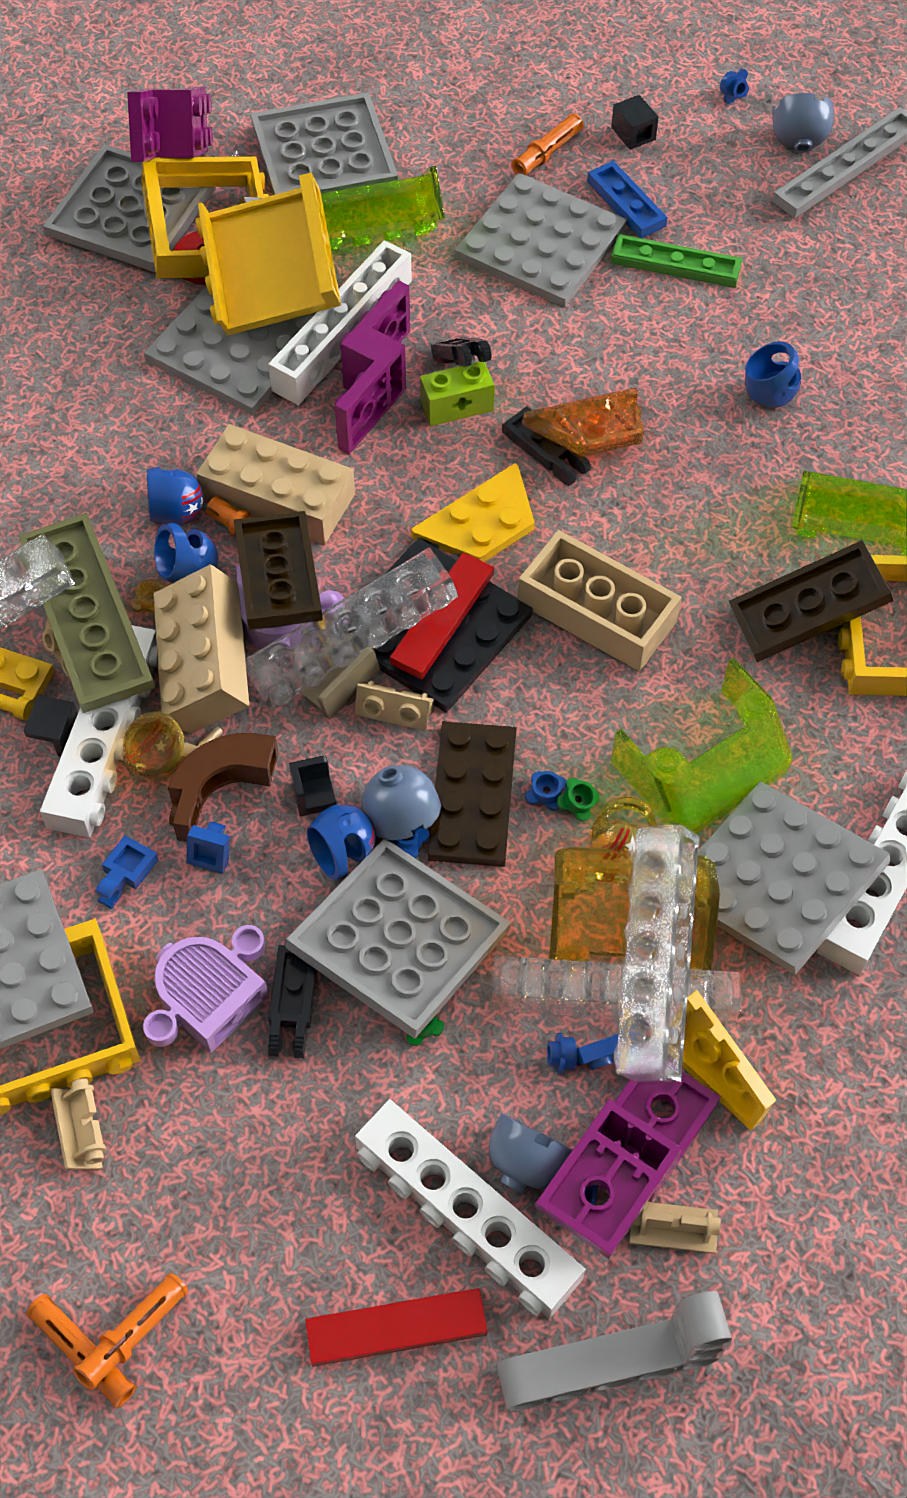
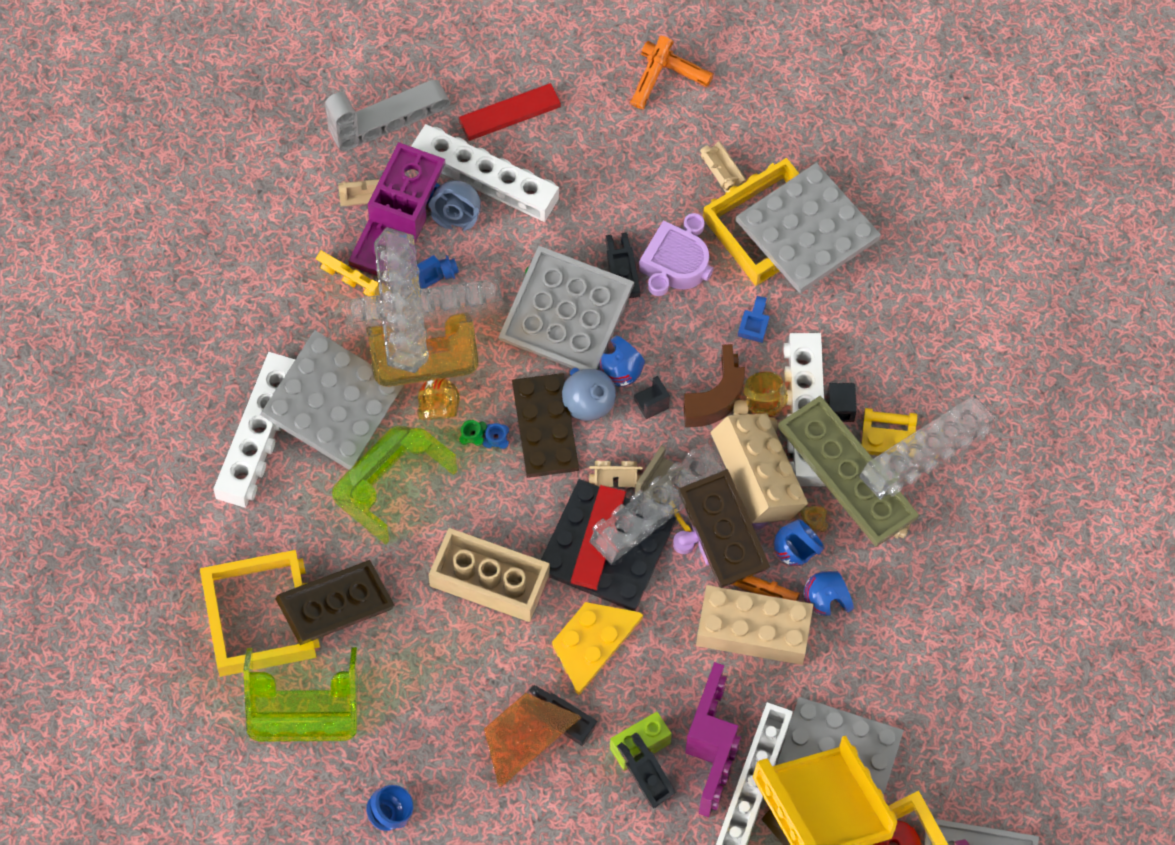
camera: 165 degrees right, 5 degrees up
blue tile [186,821,230,874] -> none

